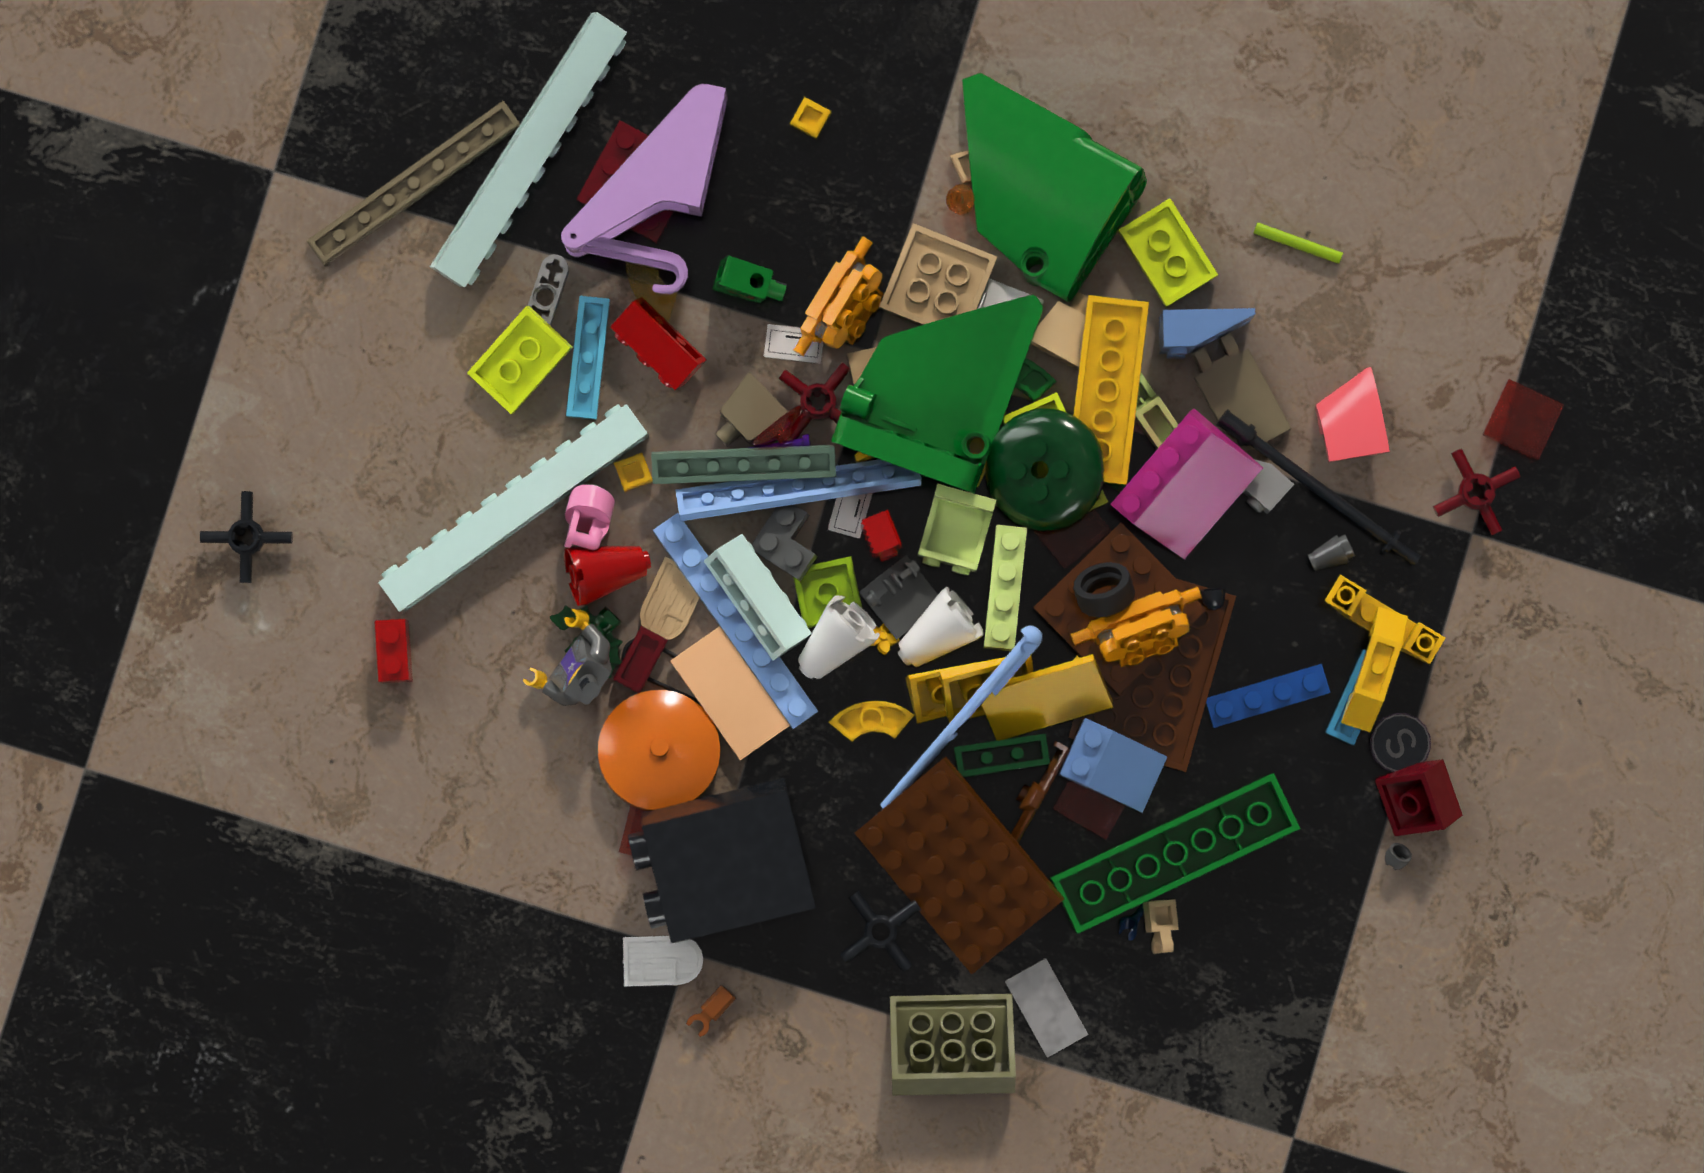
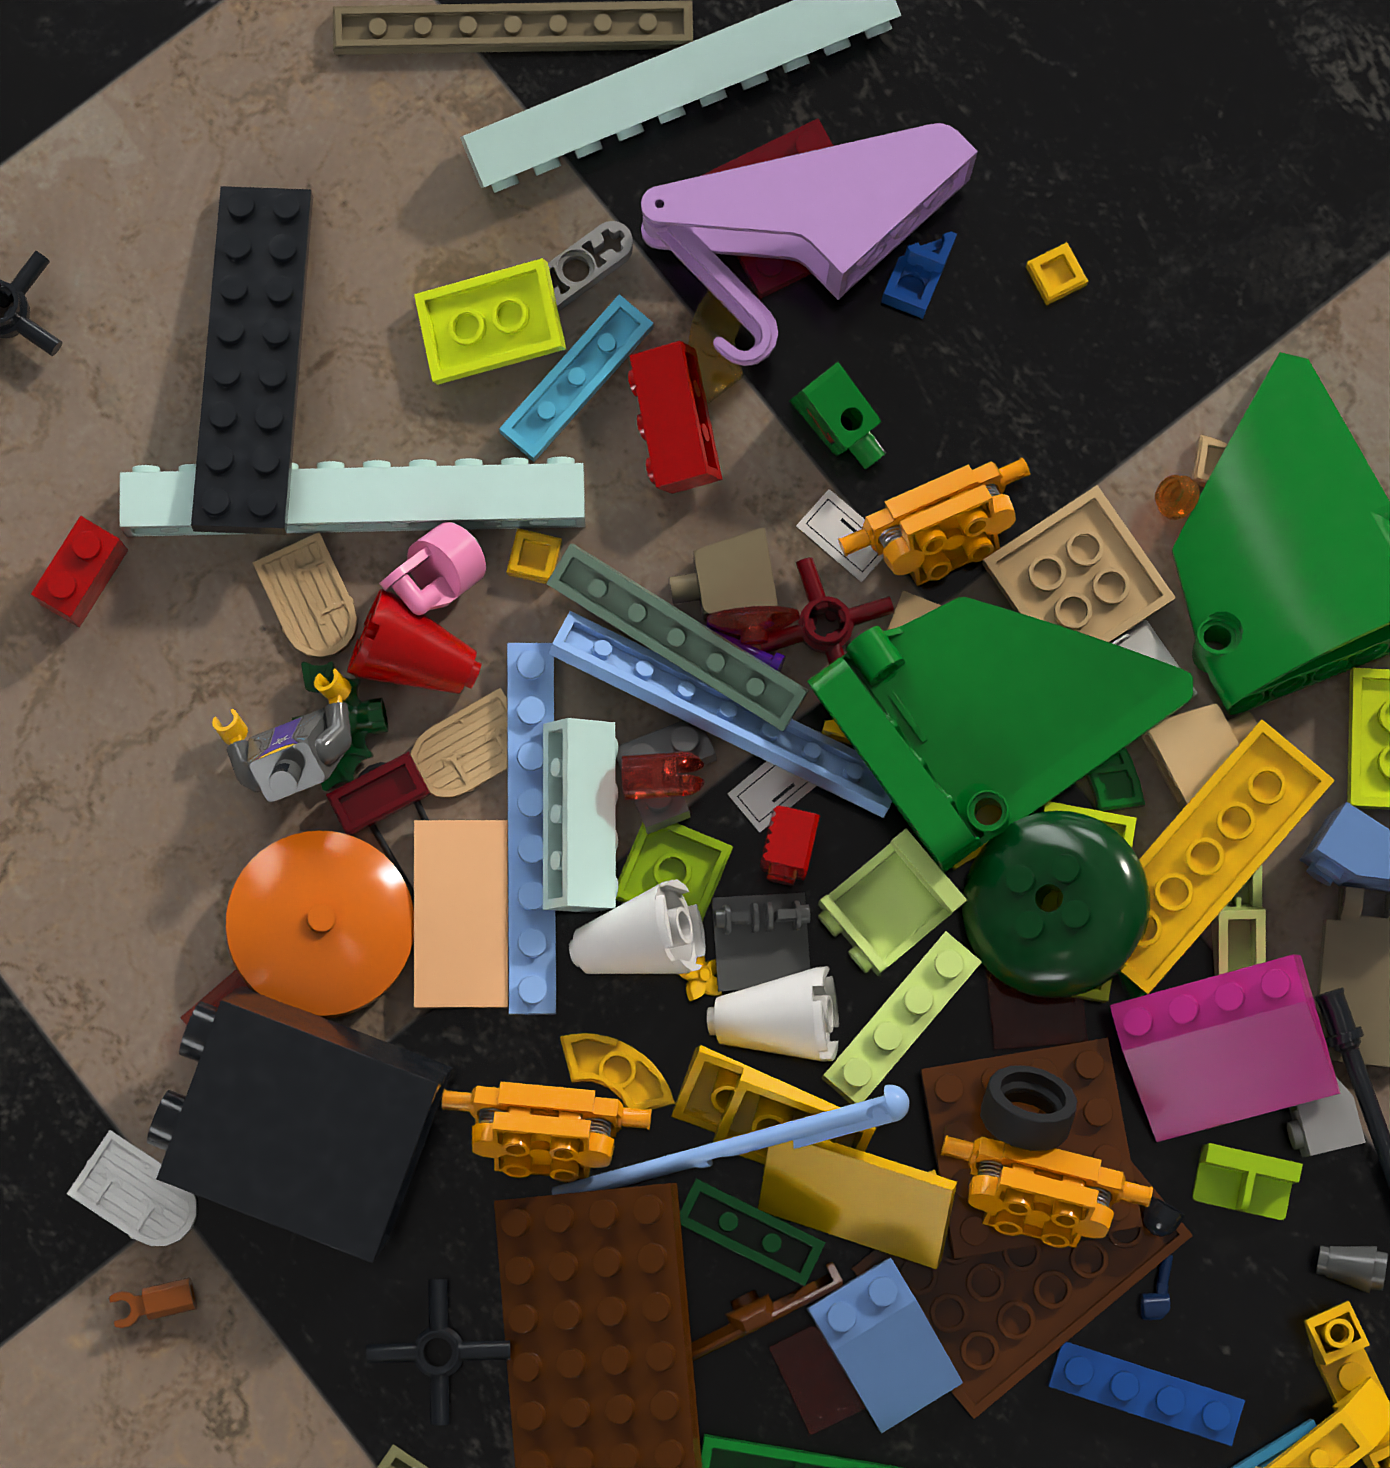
camera: 30 degrees right, 5 degrees down
none -> black plate [191,186,313,535]
none -> tan window [252,532,358,659]
none -> light orange piece [442,1082,652,1182]
none -> clear red piece [621,752,705,800]
none -> blue slope [881,232,957,319]
none -> dark blue hand [1141,1255,1173,1320]
none -> lime panel [1192,1143,1303,1220]

